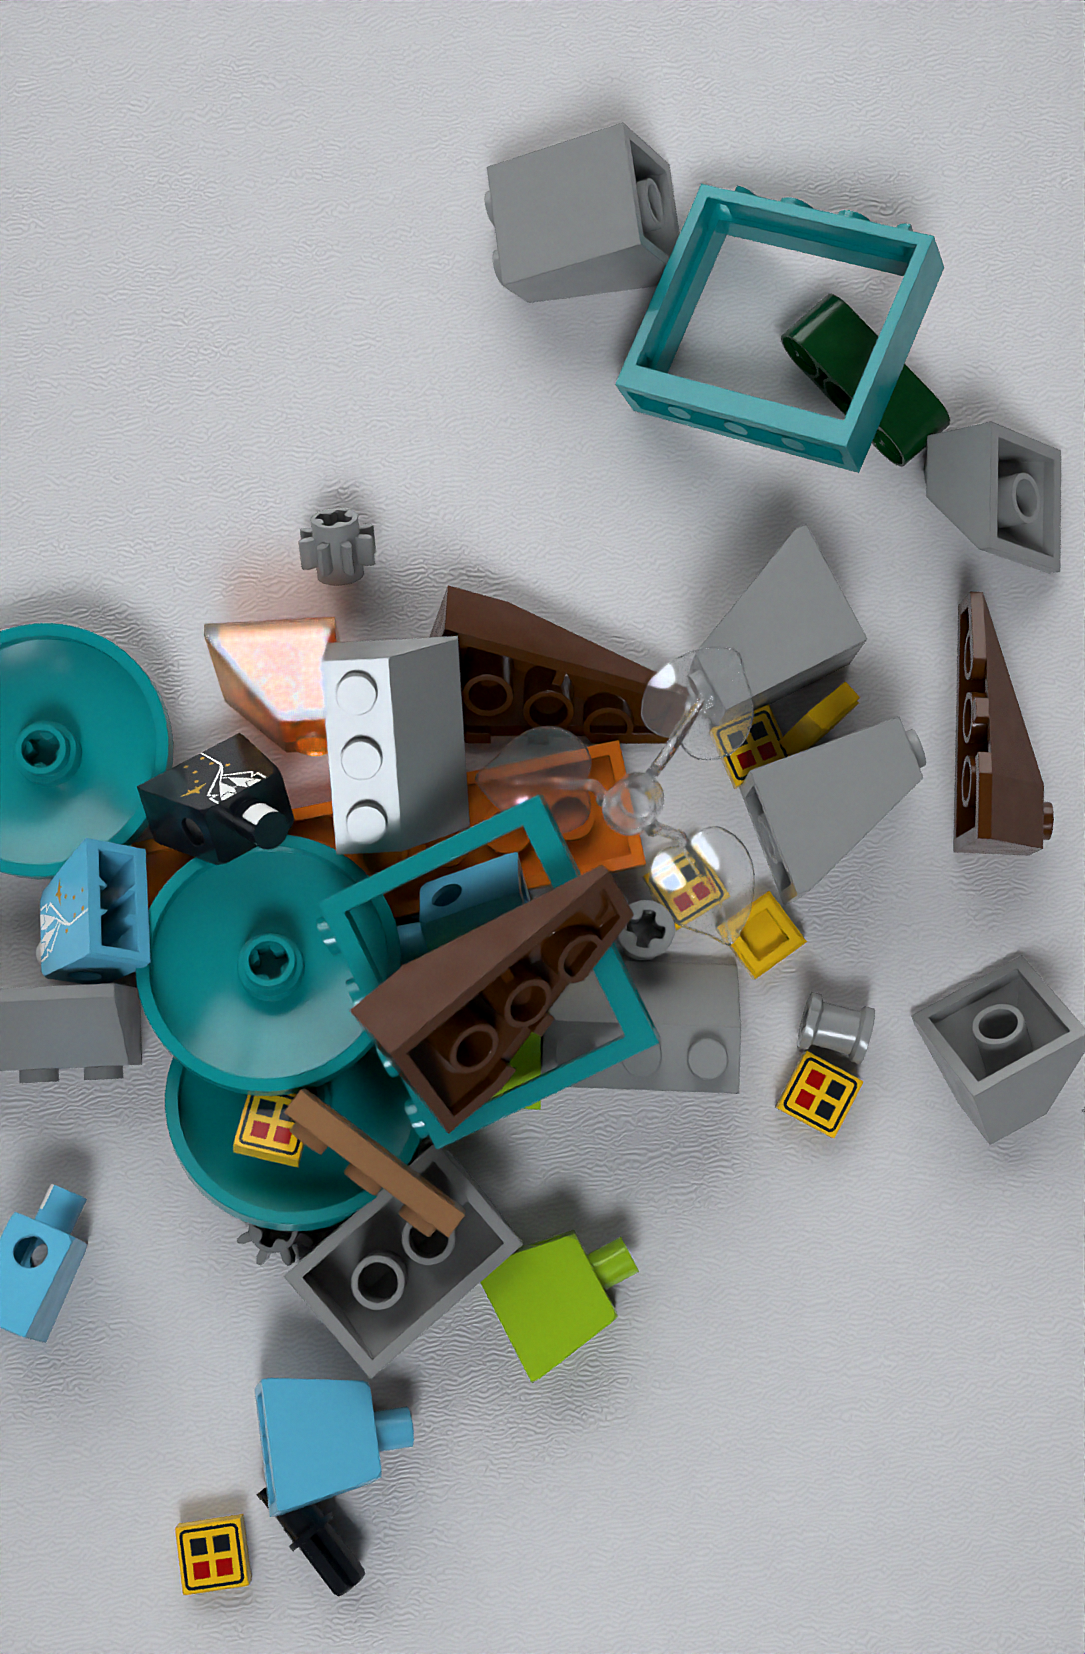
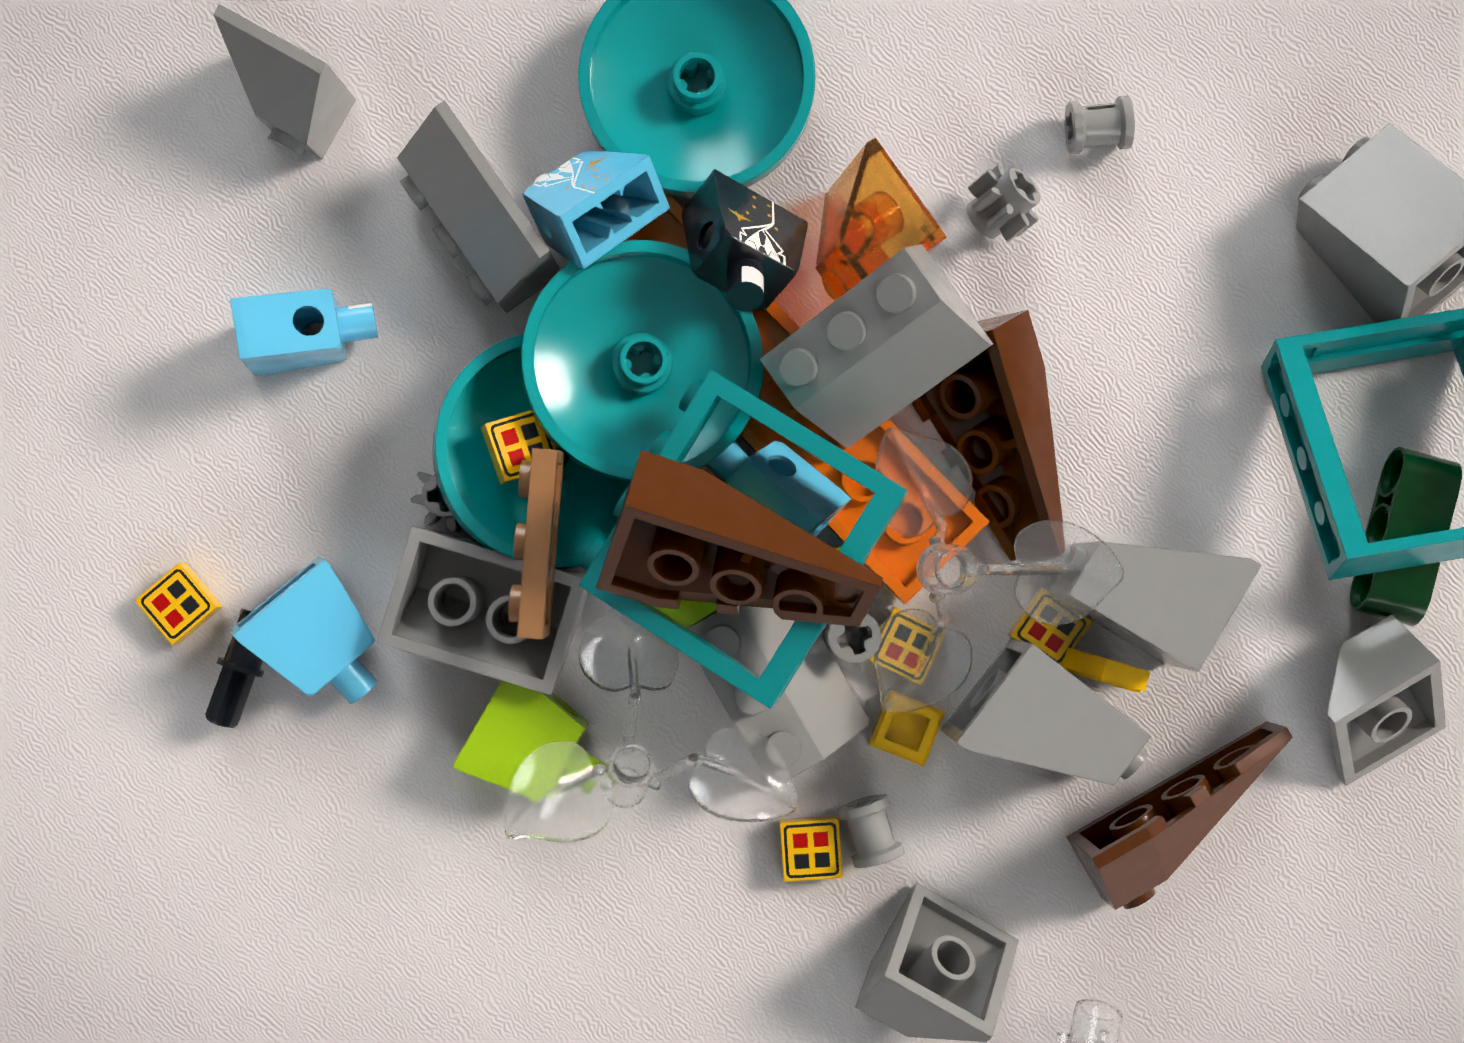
camera: 60 degrees right, 5 degrees up
none -> clear plant [504,607,798,843]
none -> light grey bush [1064,95,1135,155]

